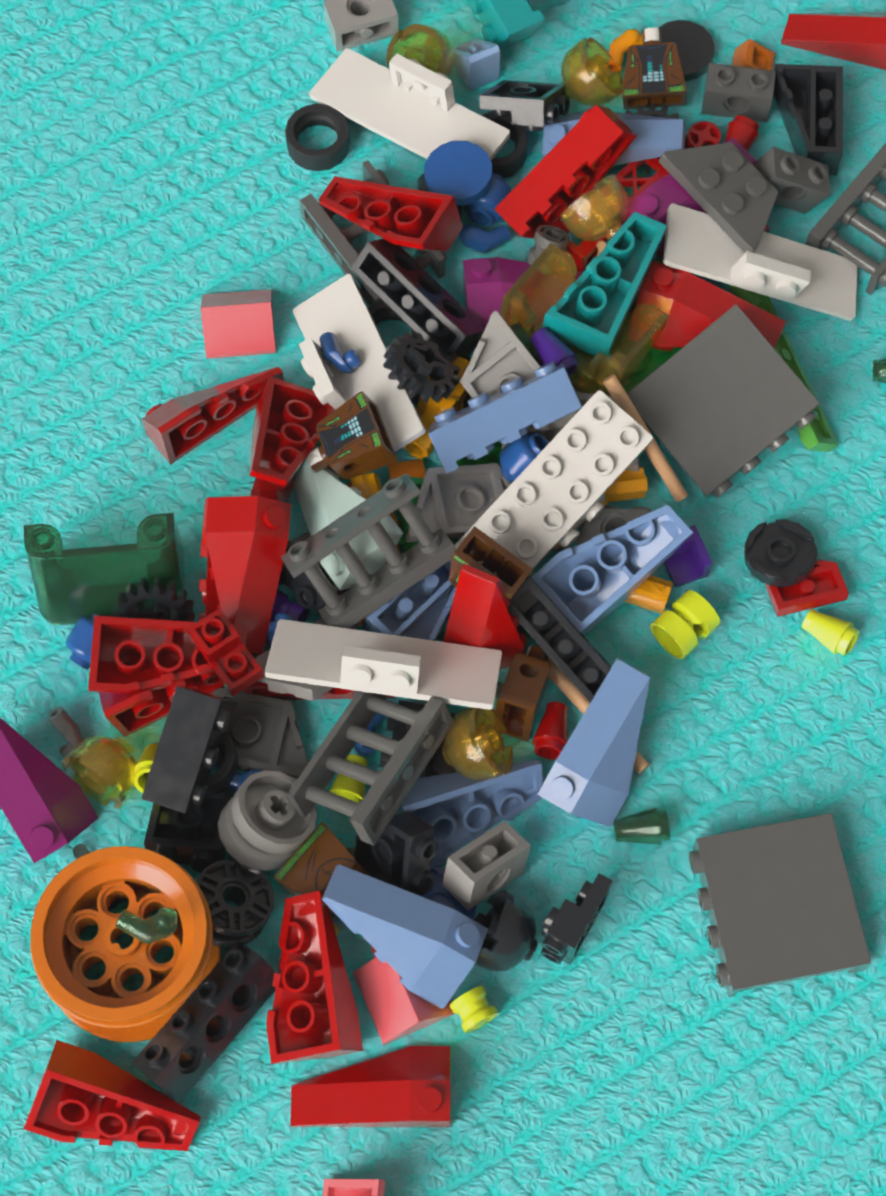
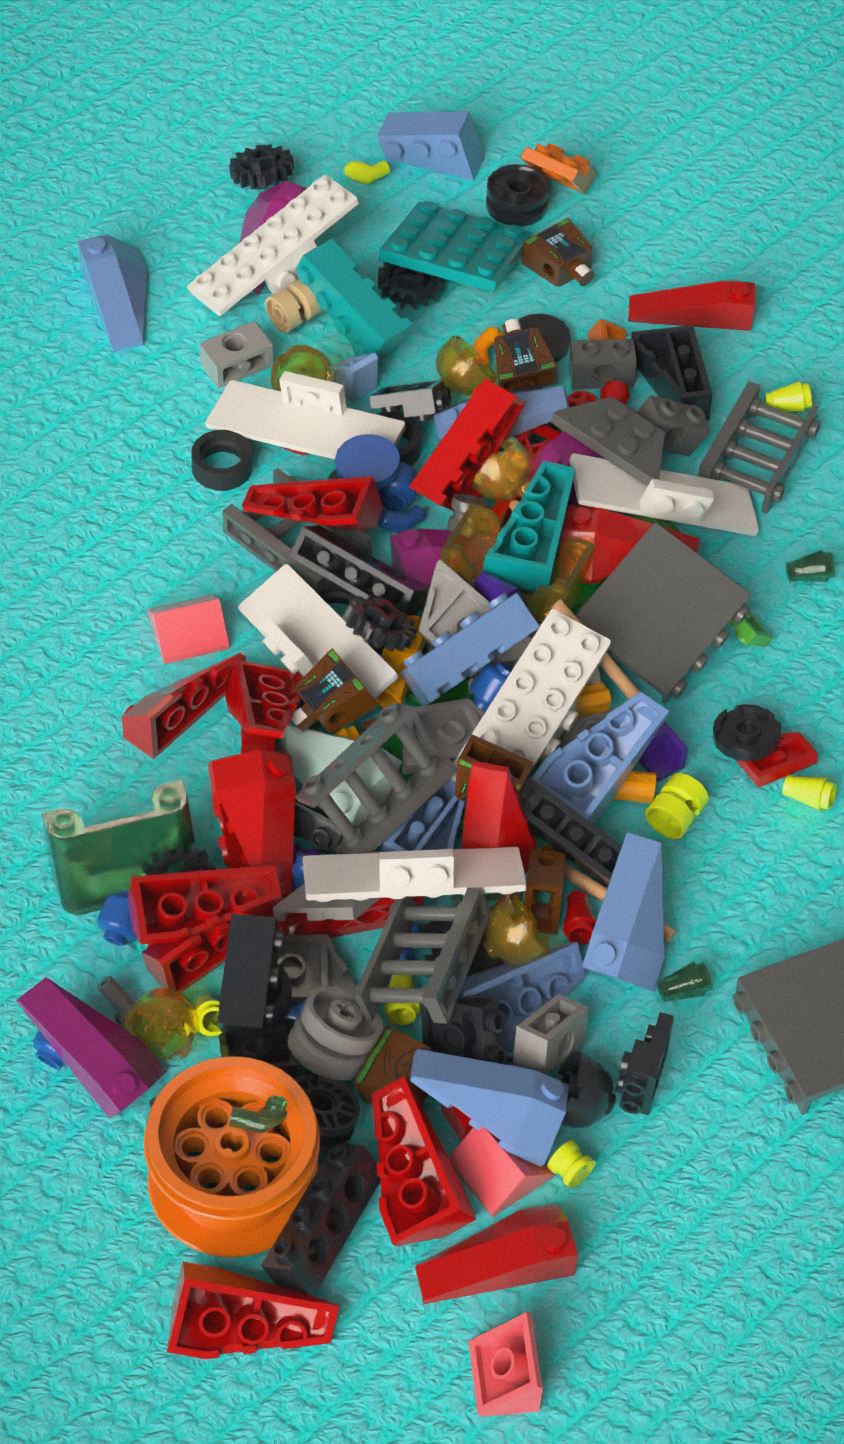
camera: 15 degrees left, 15 degrees down
red slope [187,608,264,697] -> none
blue arm [319,332,361,373] -> none

